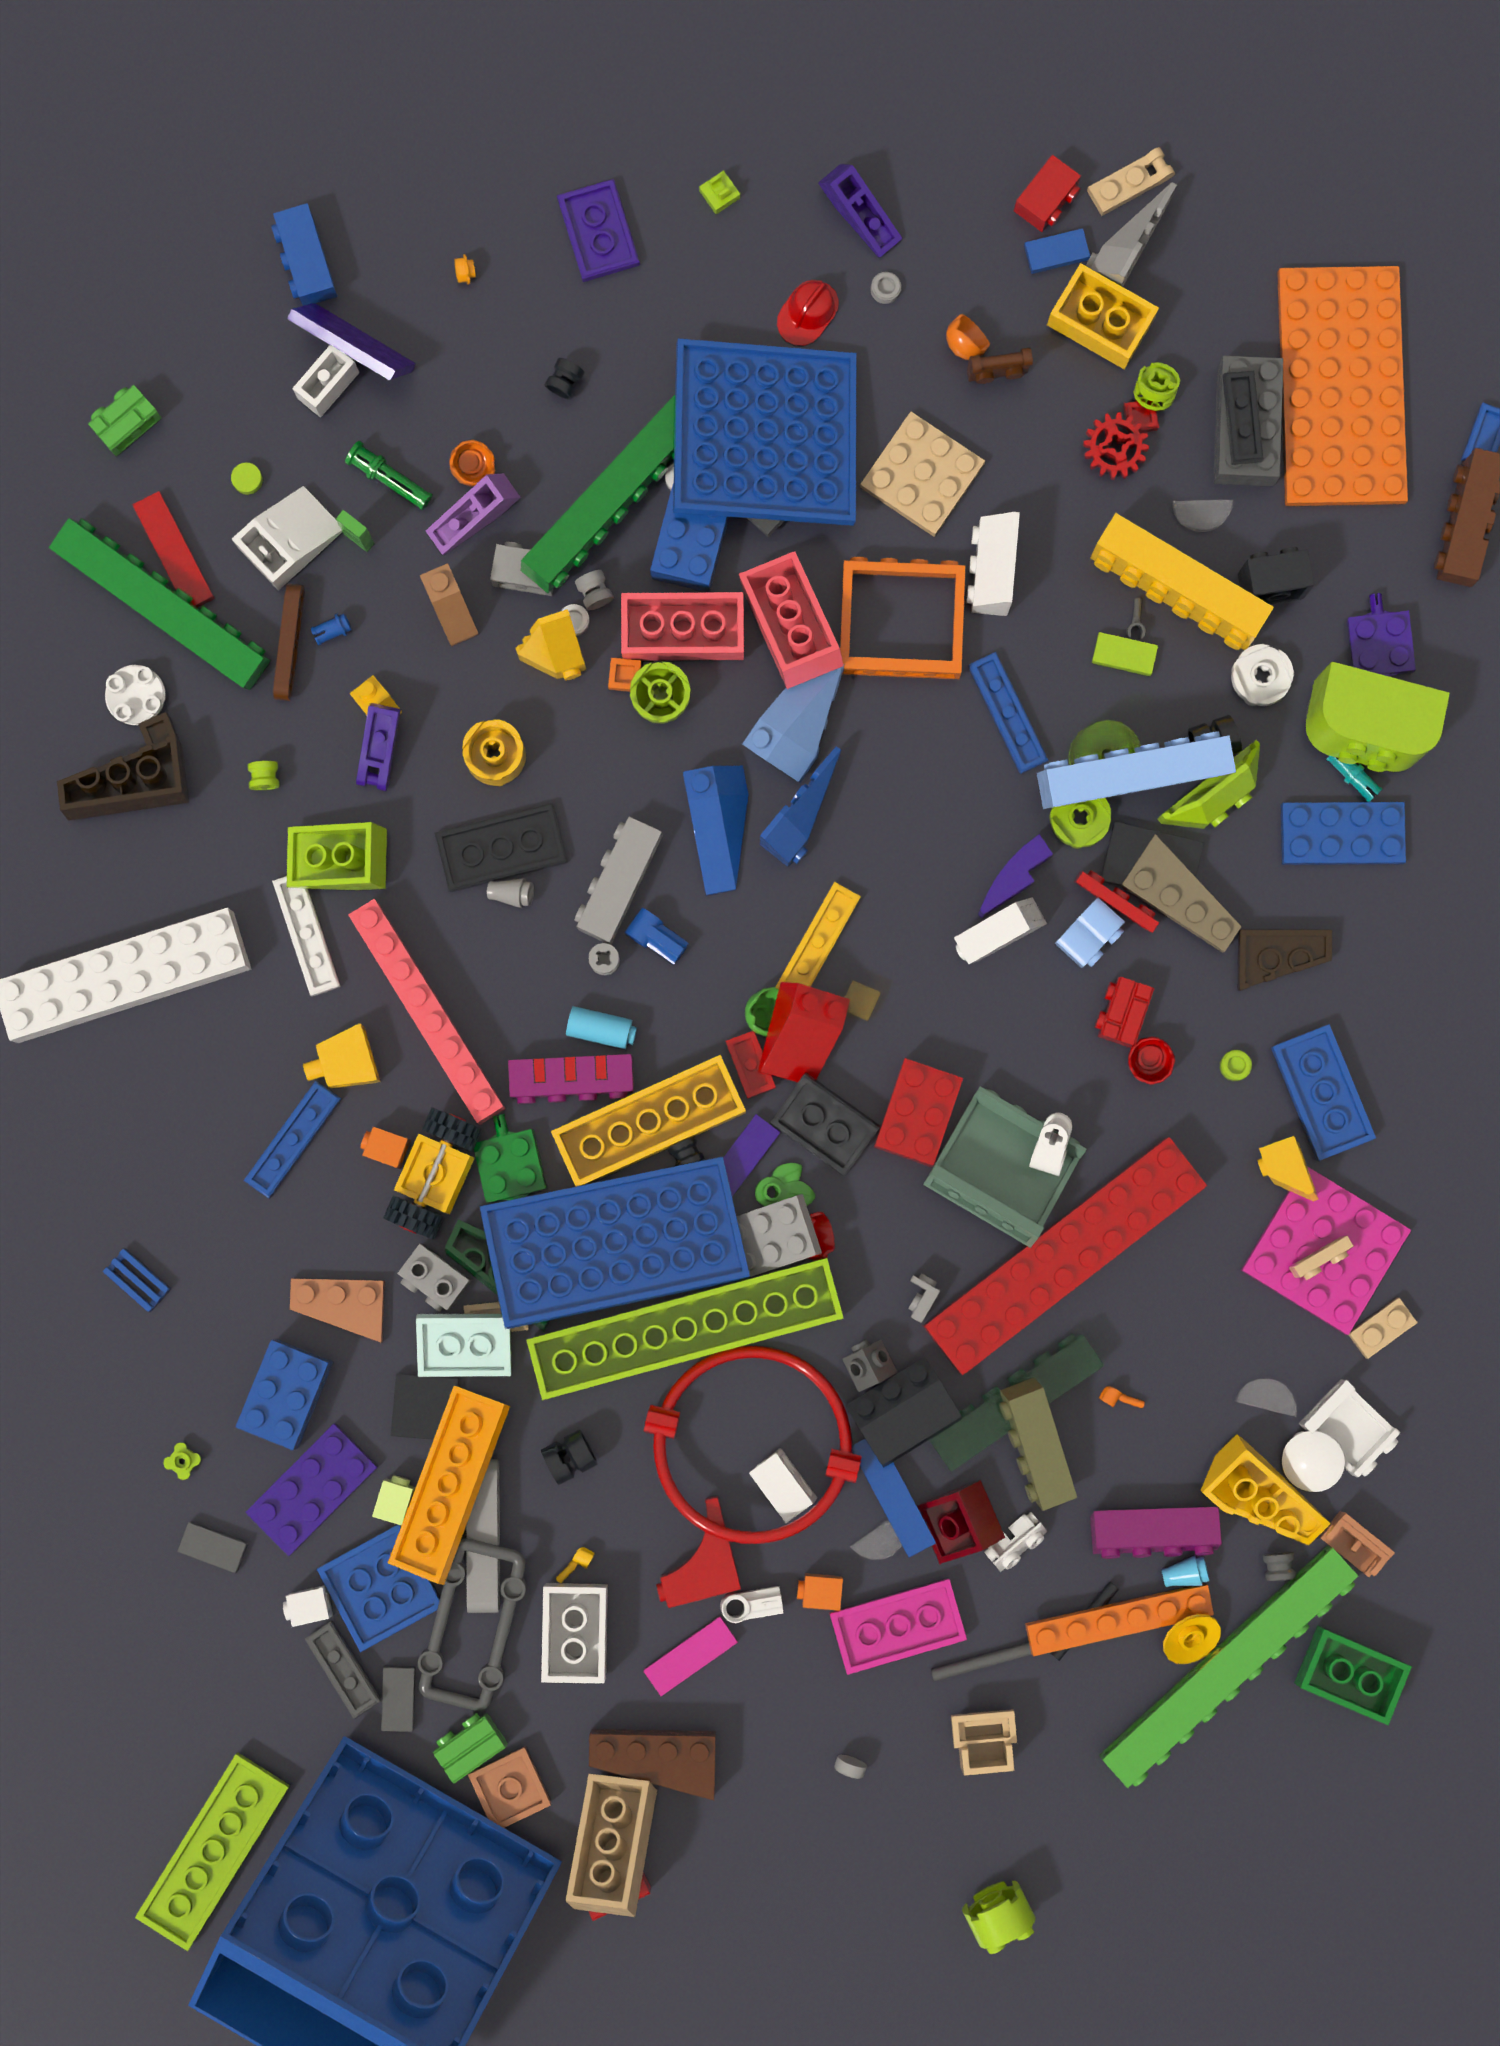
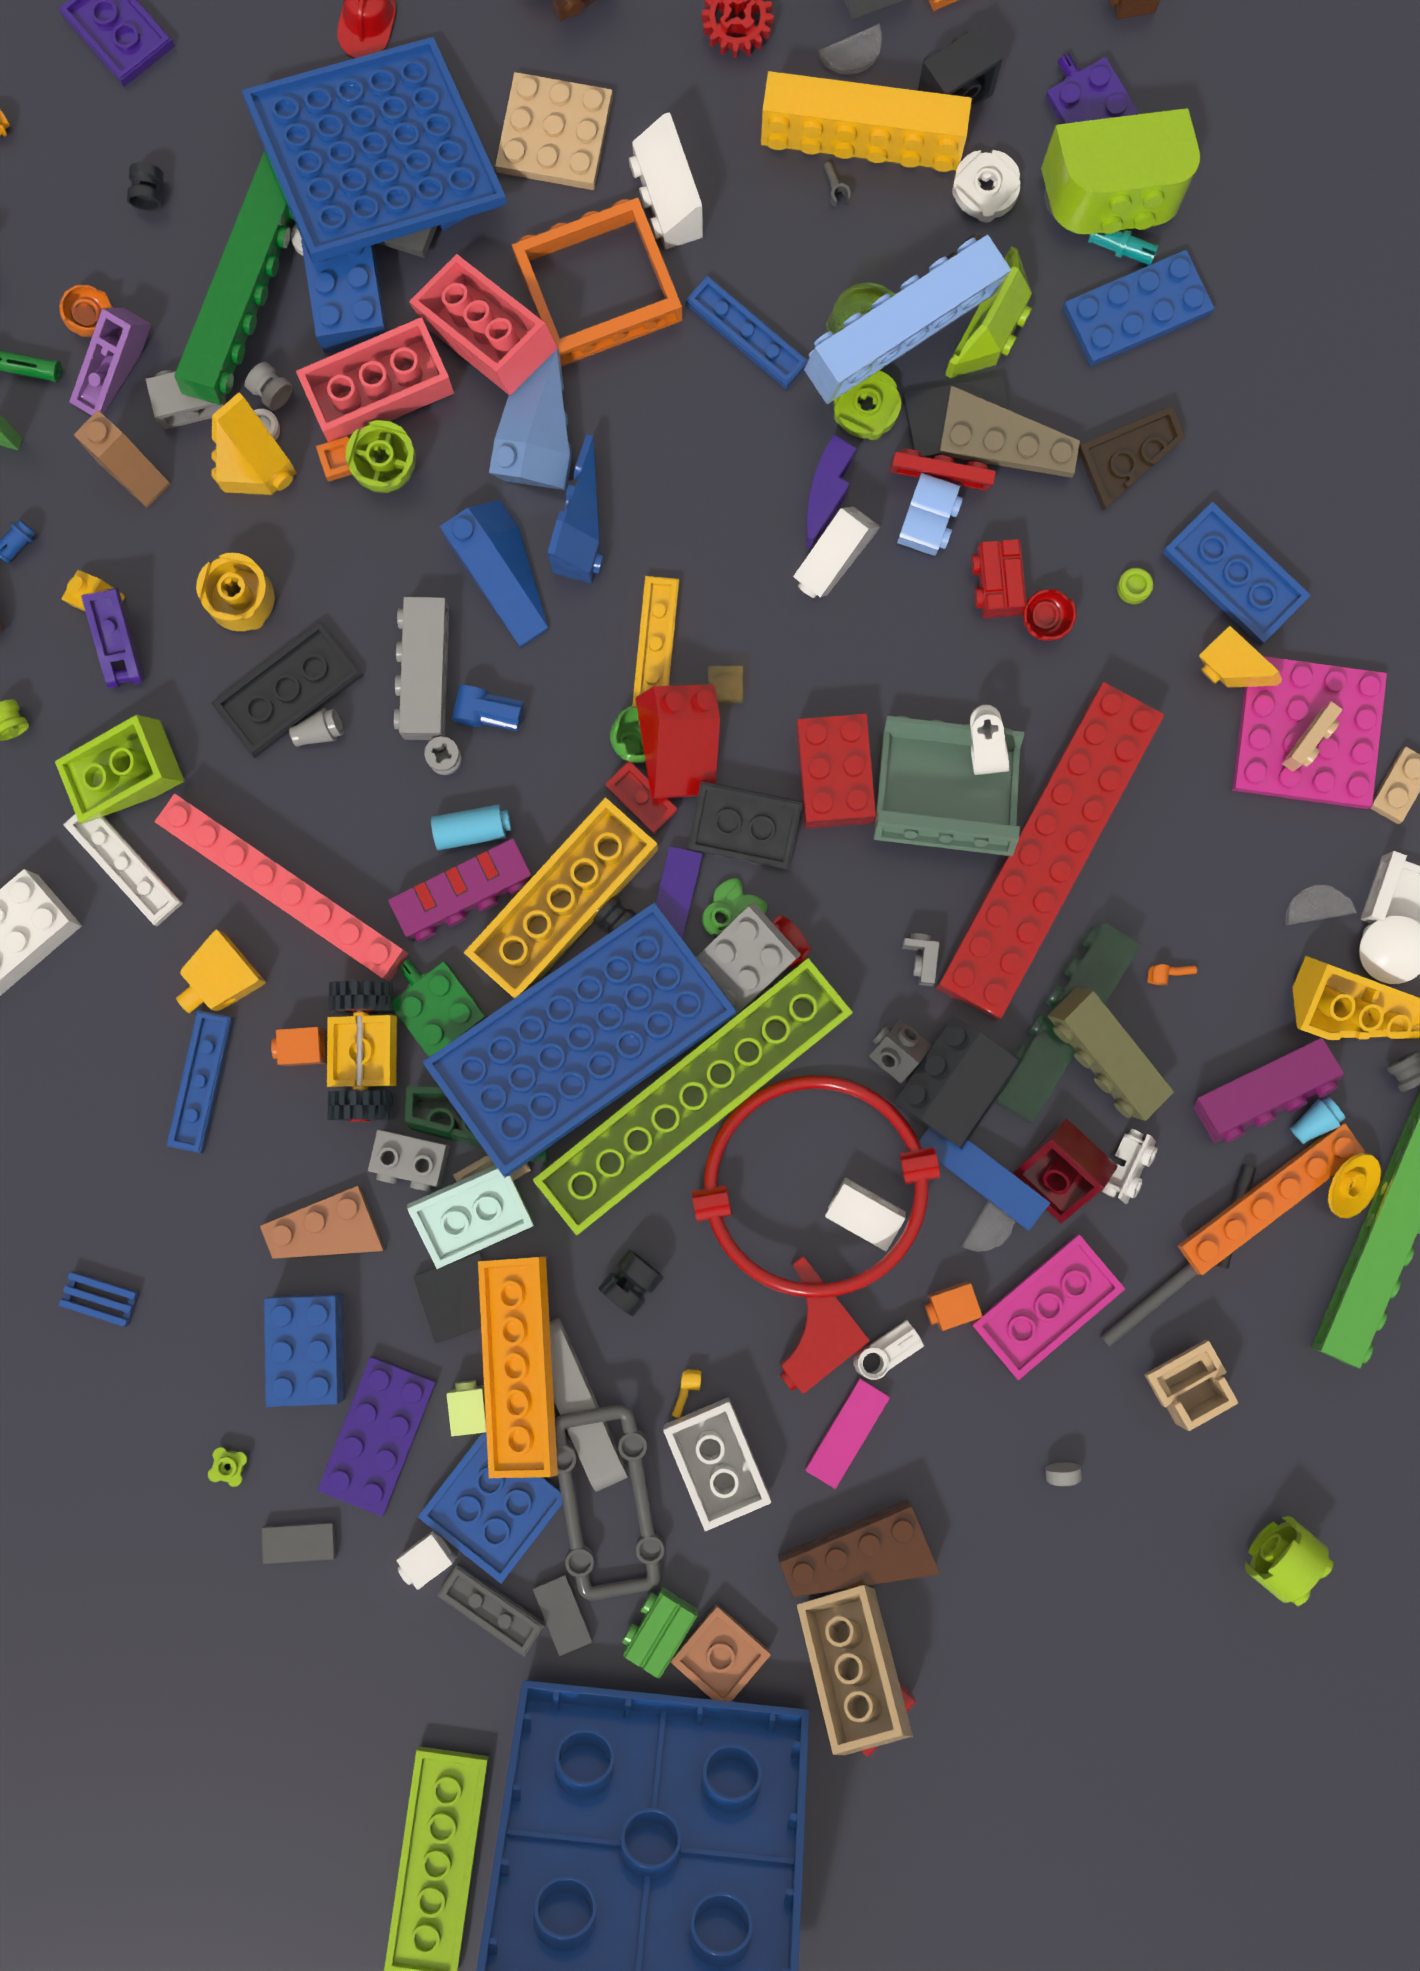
camera: 25 degrees left, 0 degrees up
lime tile [1092,632,1158,676] -> none

